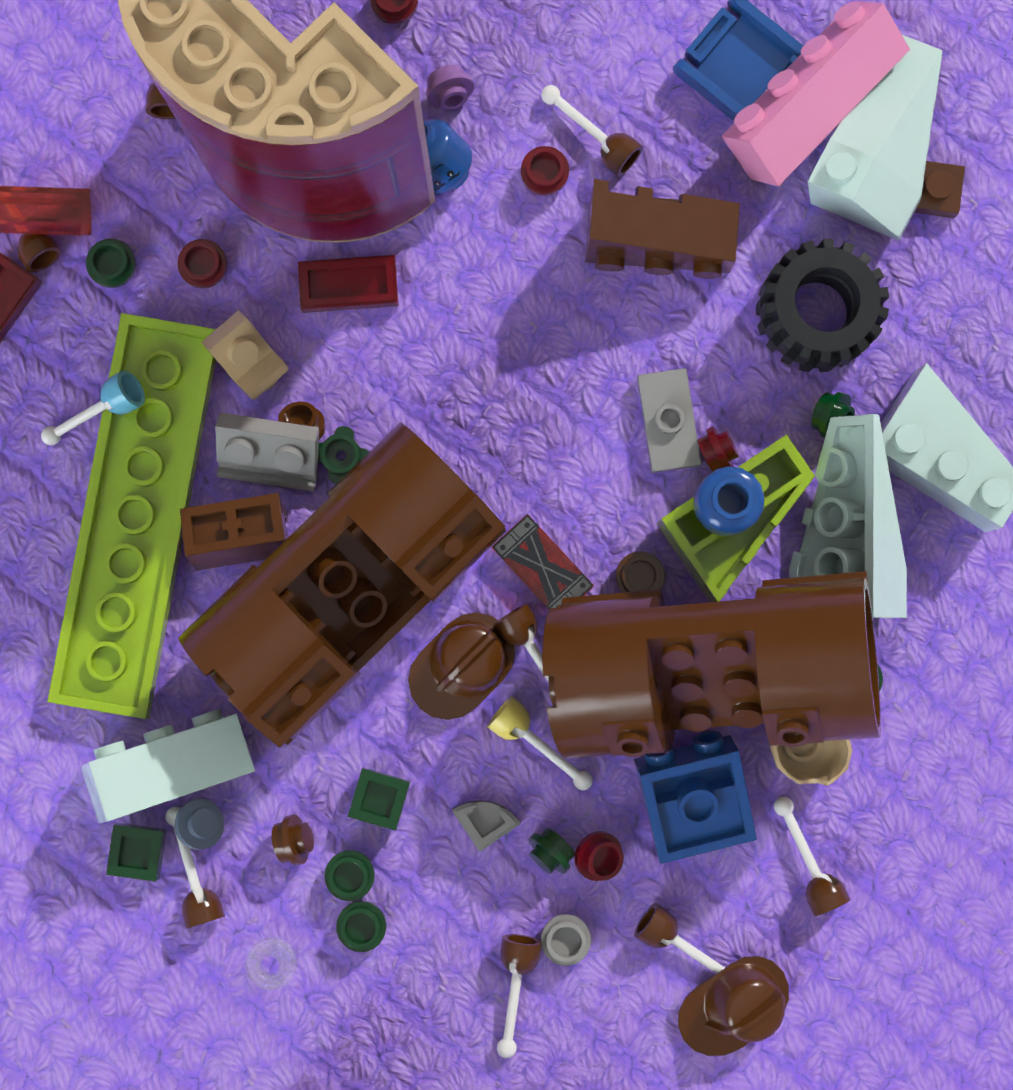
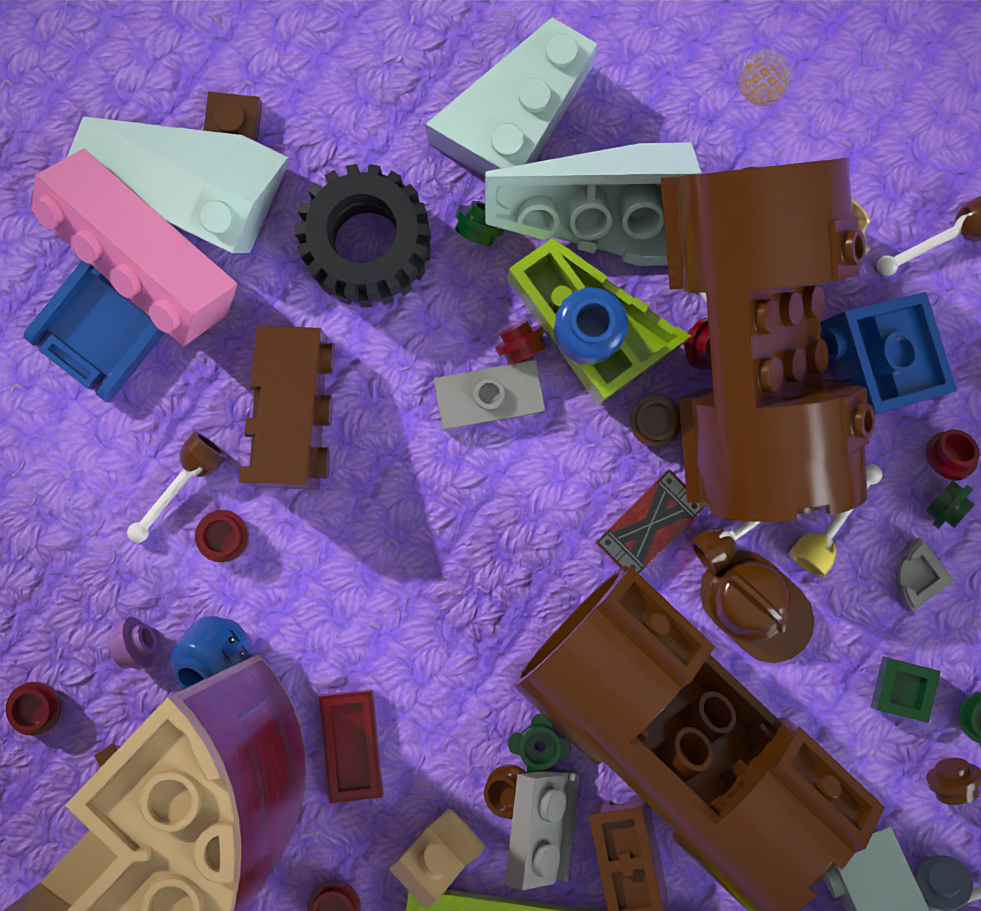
camera: 95 degrees left, 0 degrees up
none -> clear tile [738,50,793,106]

